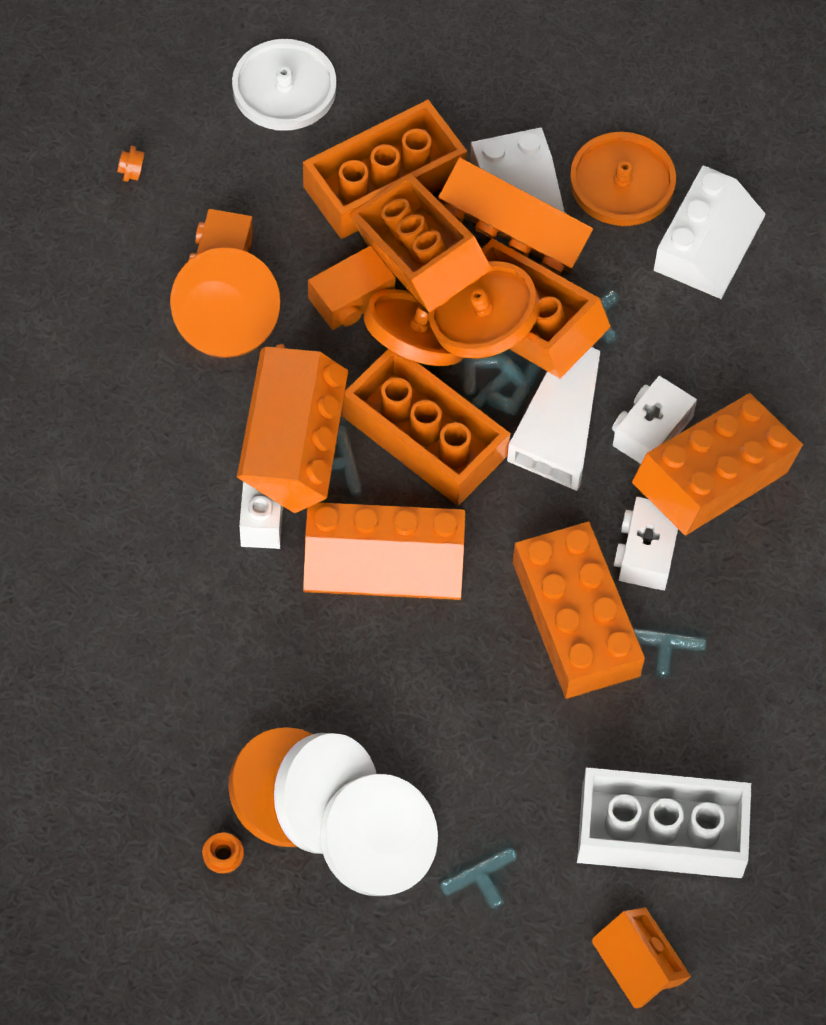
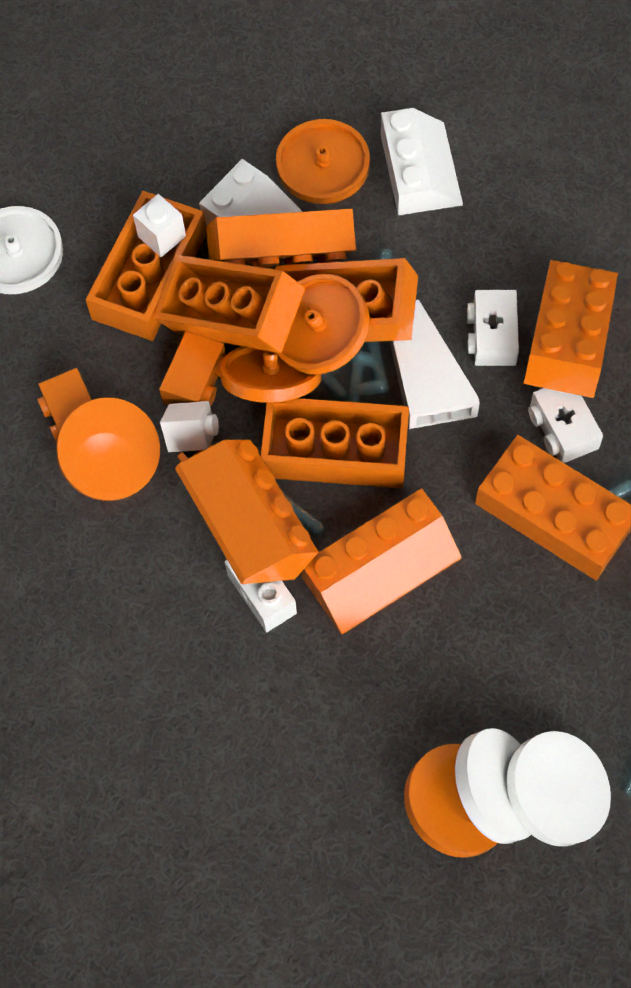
camera: 30 degrees left, 5 degrees up
orange plate [202,832,244,874] -> none
none -> white brick [133,194,186,257]
none -> white brick [160,401,219,452]

